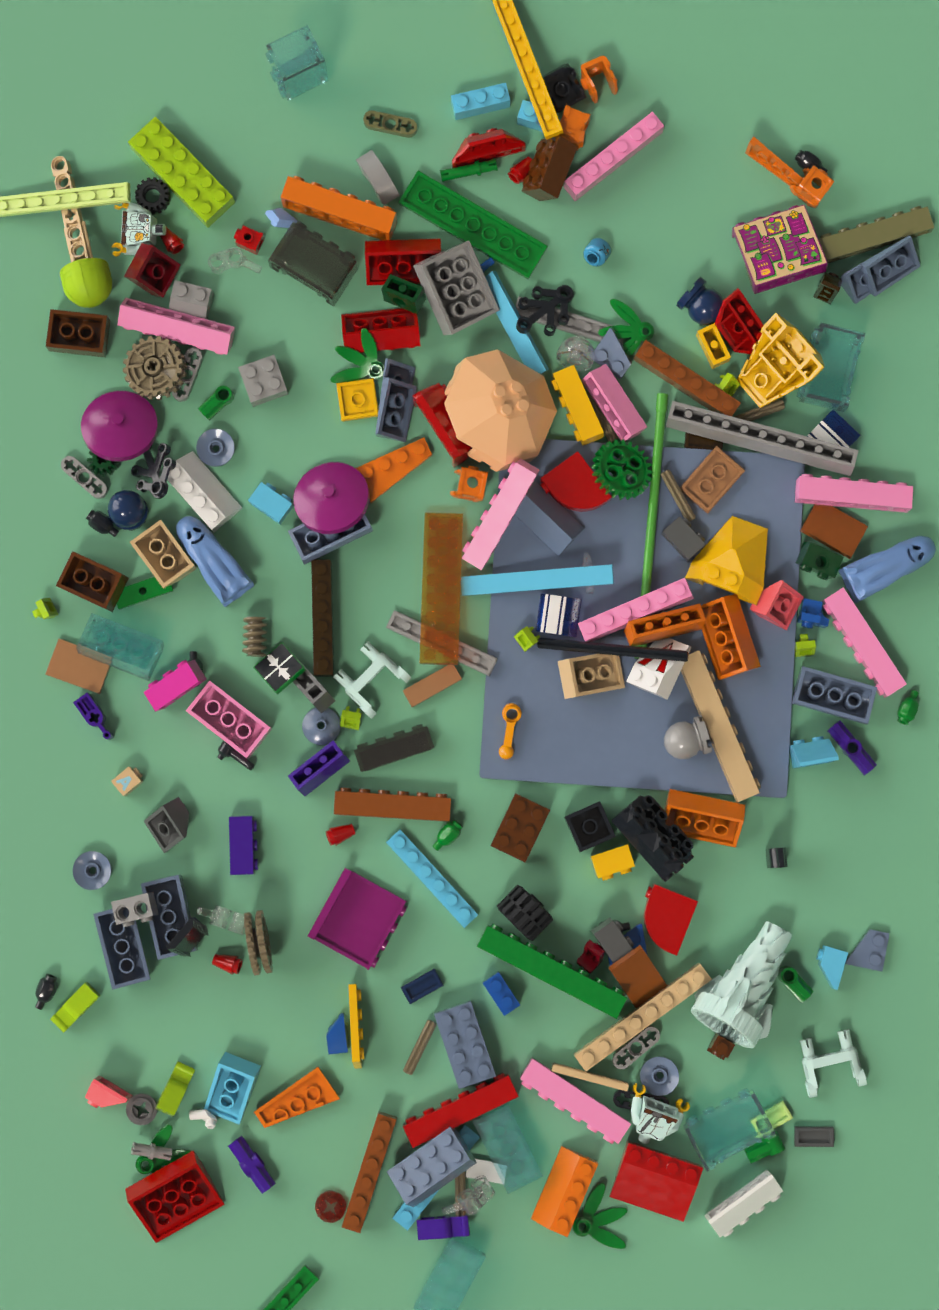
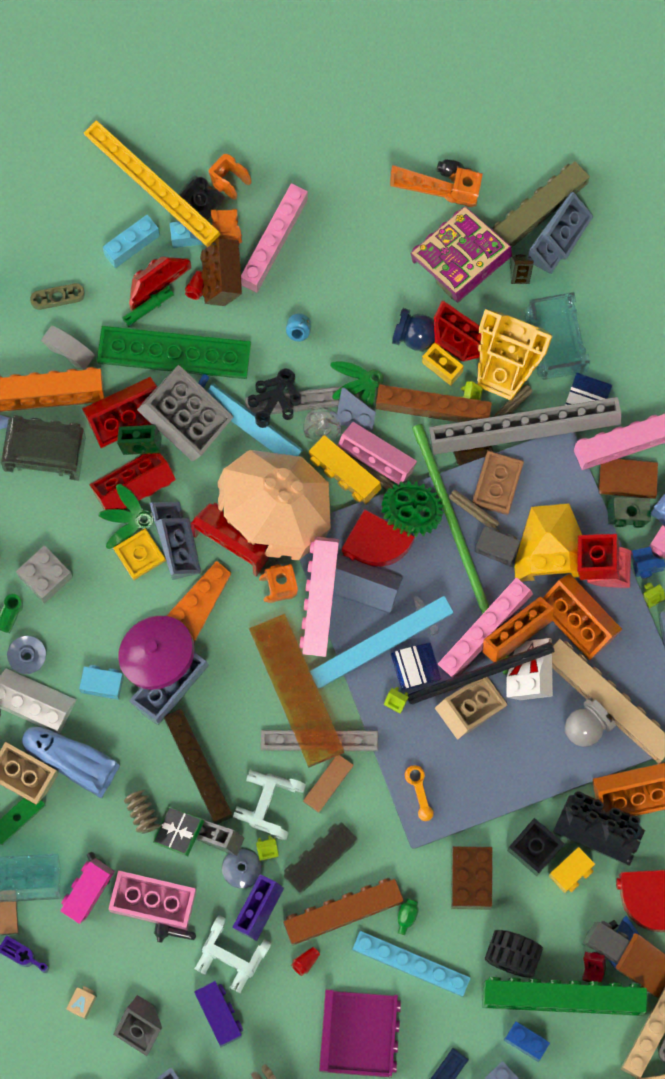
camera: 25 degrees left, 10 degrees down
none -> light aqua connector [194,915,272,994]
none -> red brick [577,534,619,580]

